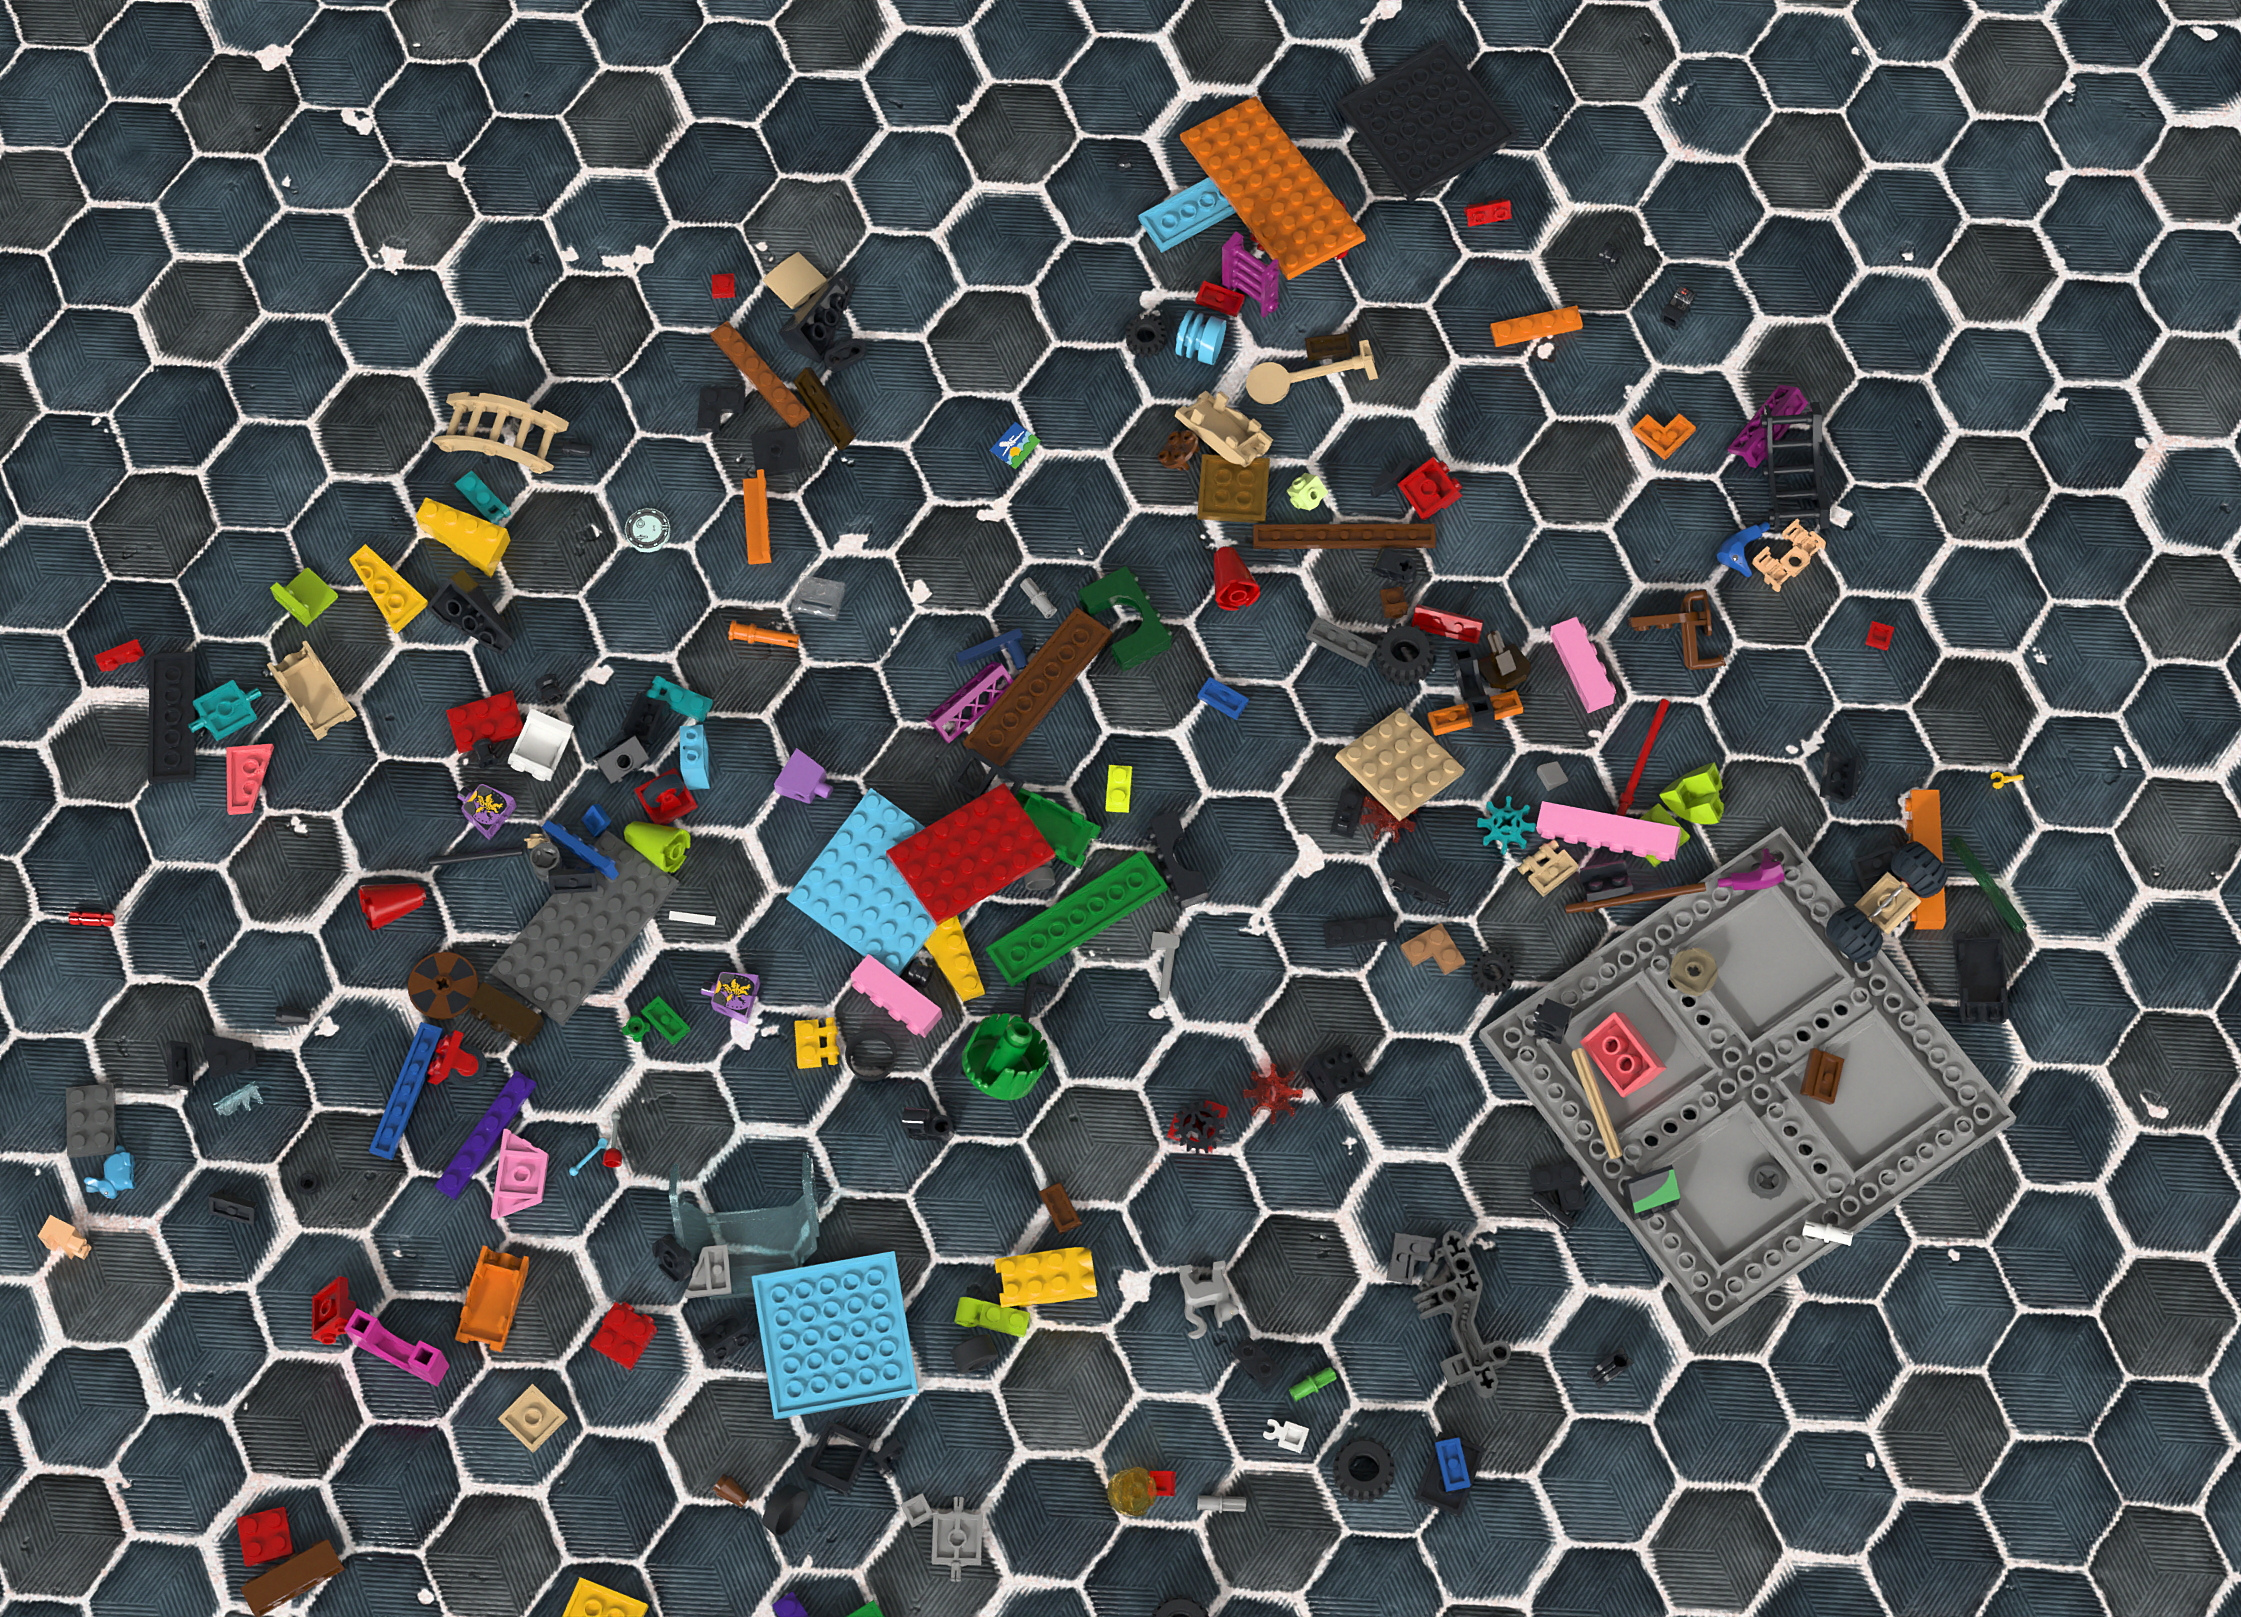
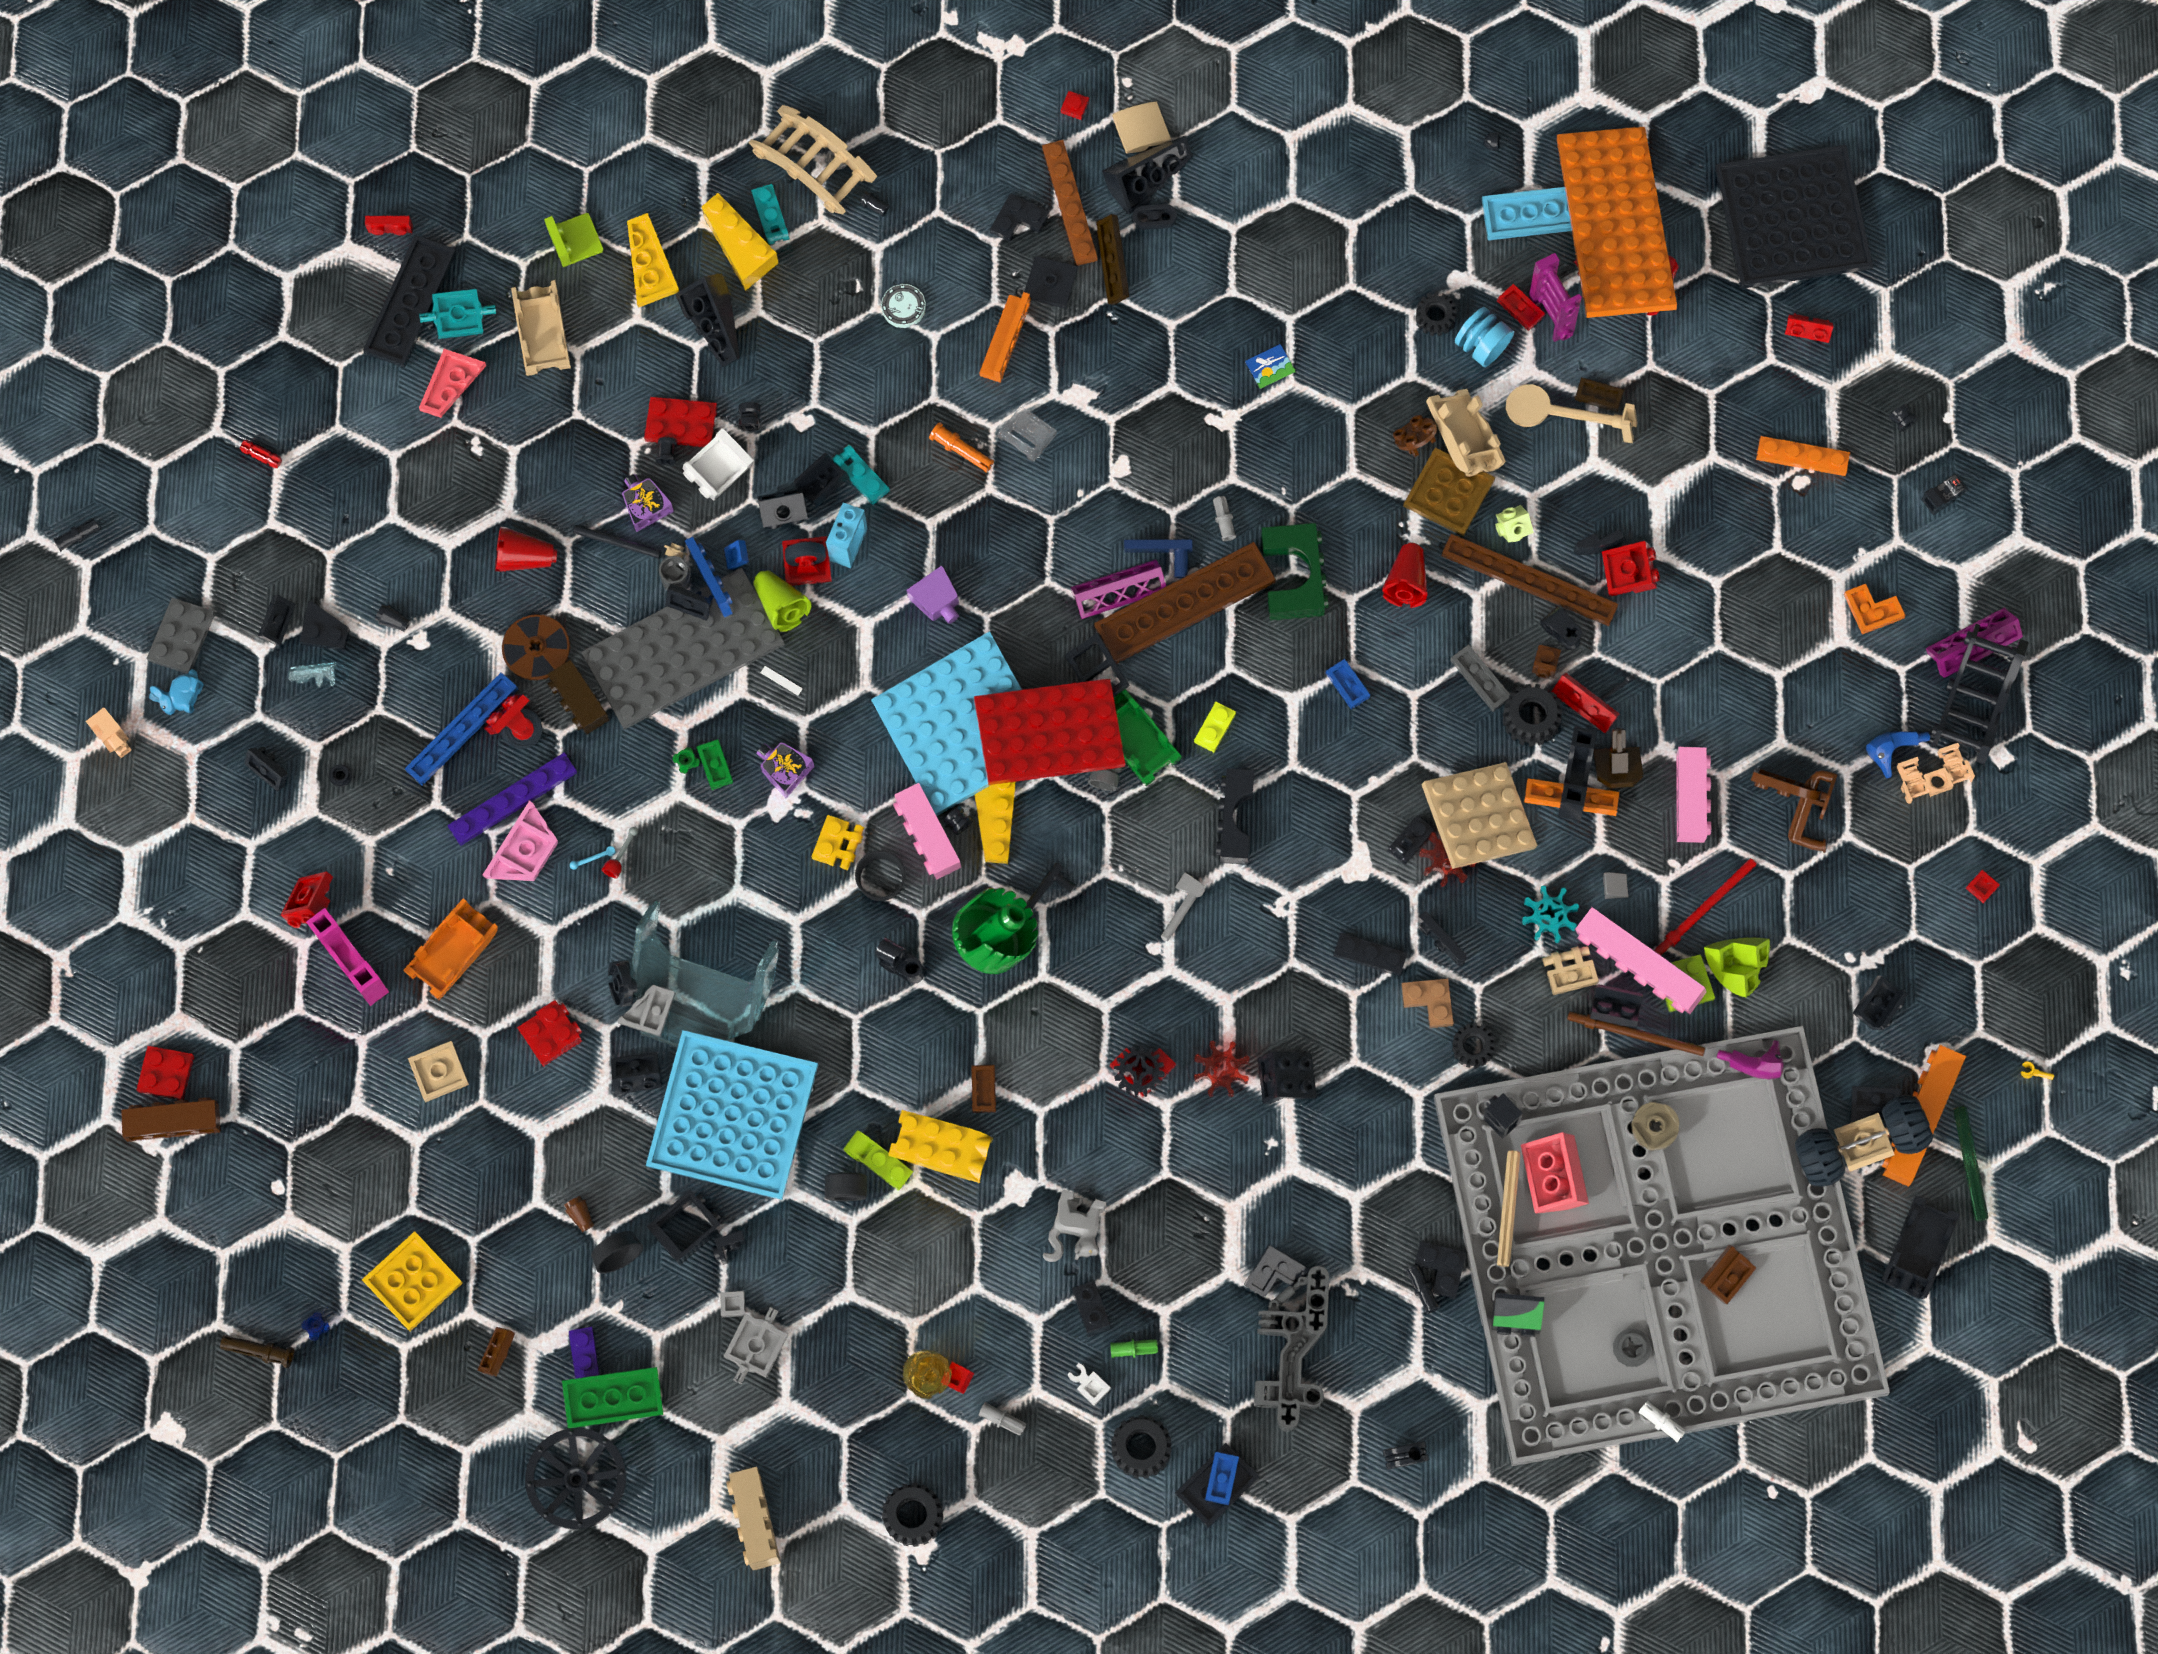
camera: 25 degrees right, 5 degrees up
green plate [986,850,1168,988] -> none

